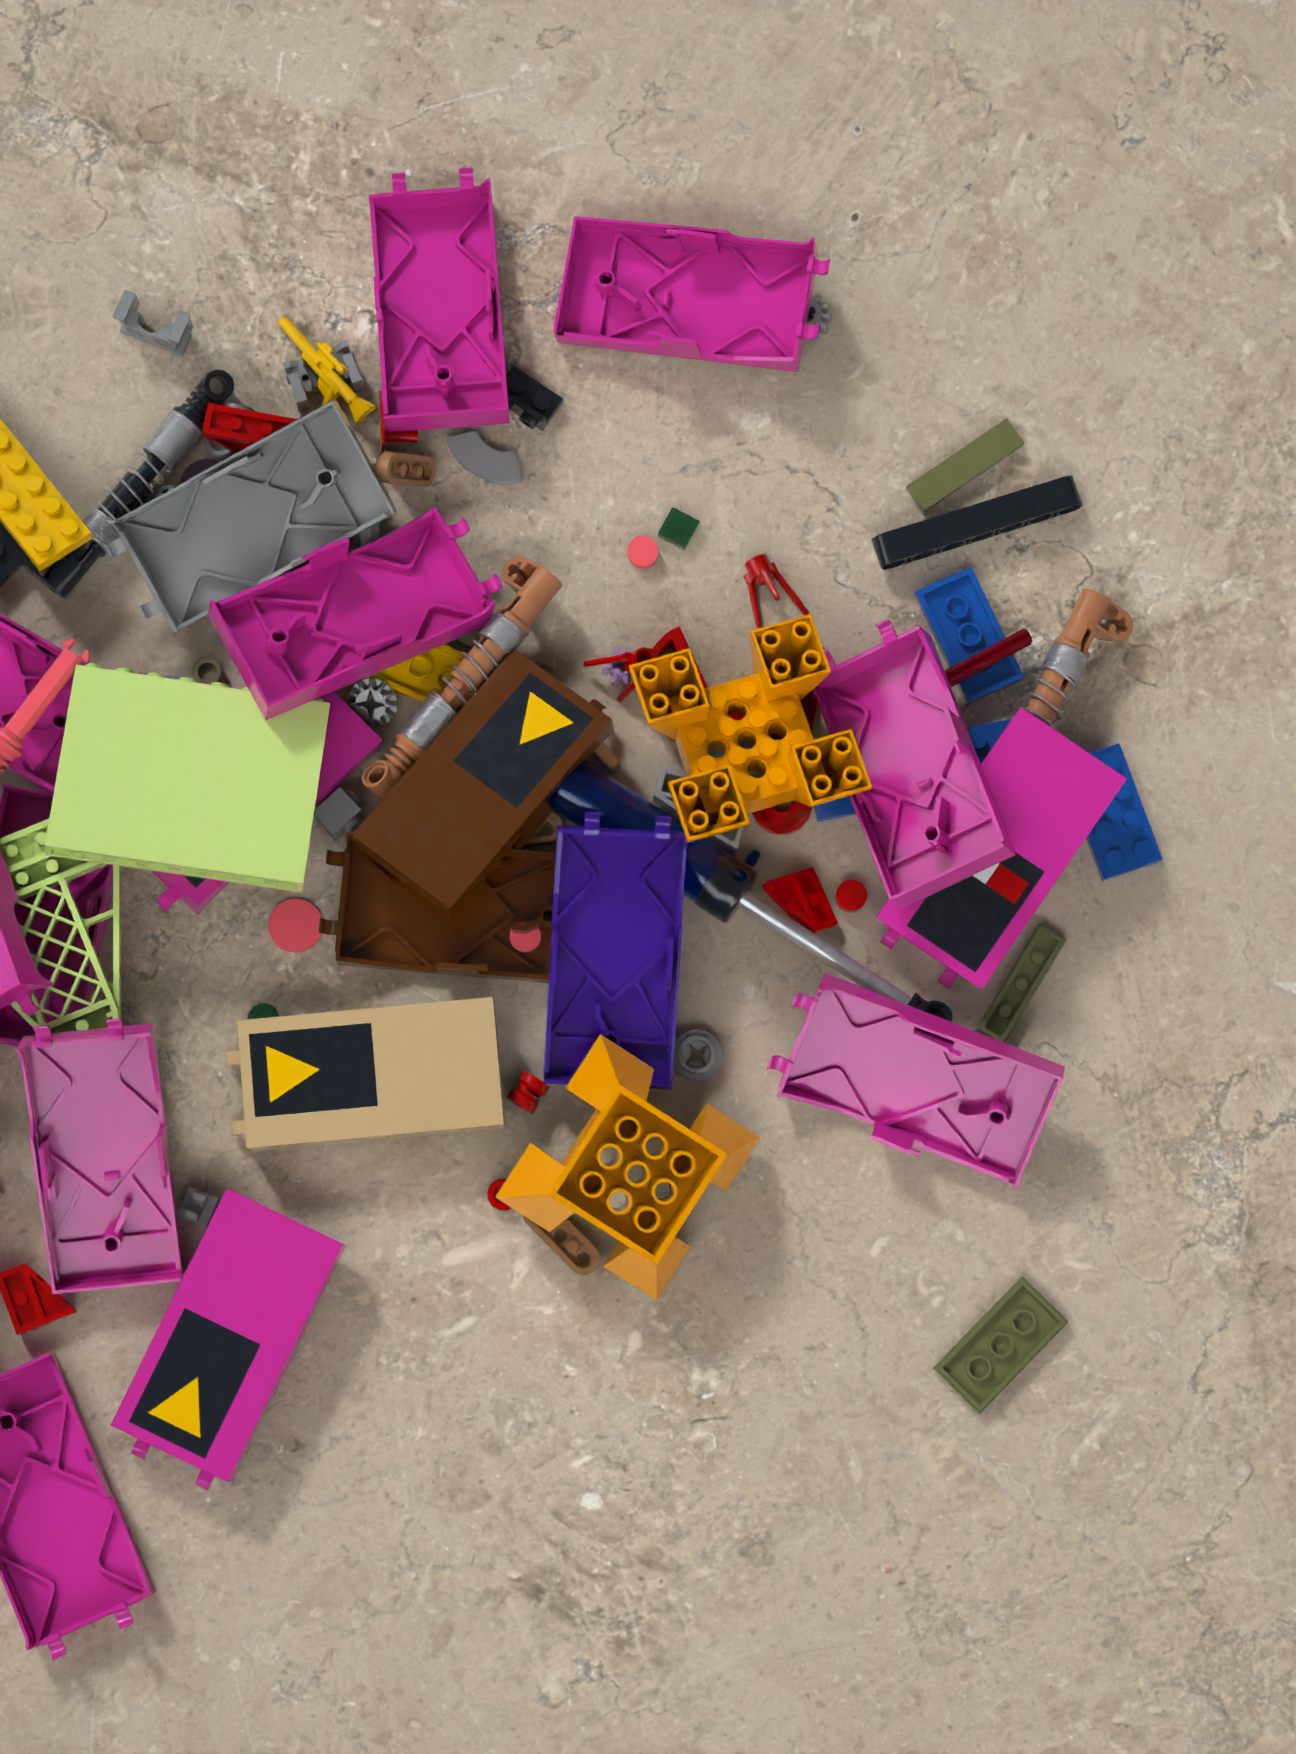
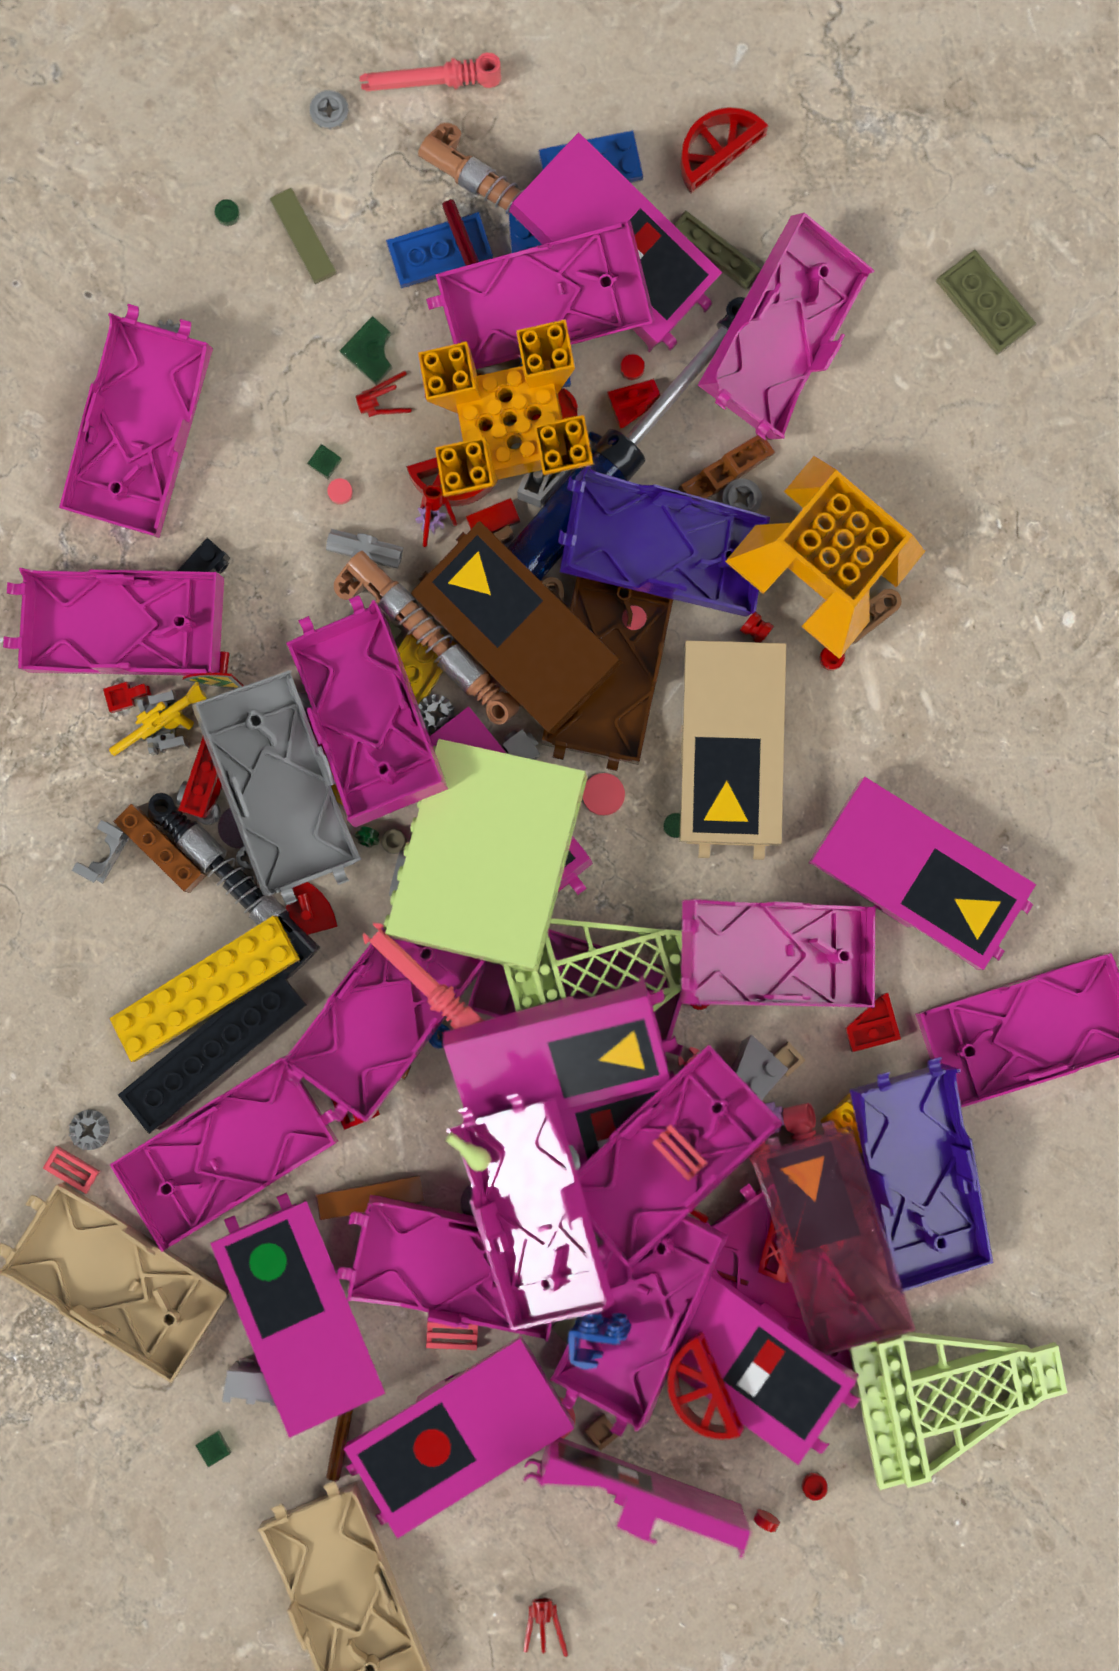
camera: 80 degrees left, 5 degrees up
light grey tile [177,1187,220,1229] -> none
medium nougat plate [375,451,436,487] -> none
light grey tile [447,430,522,485] -> none
black beam [871,475,1083,570] -> none
none -> red plate [103,682,152,713]
none -> dark orange brick [113,804,207,893]
none -> clear green tile [214,199,240,226]
none -> red shield [286,882,338,935]
none -> light grey gear [310,90,349,130]
none -> light grey piece [326,529,403,569]
none -> clear green tile [340,316,392,385]
none -> dark green plate [355,826,380,847]
none -> coral piece [359,52,501,91]
none -> red tile [466,498,520,533]
none -> dark orange slope [678,435,775,499]
none -> red window [680,107,769,193]

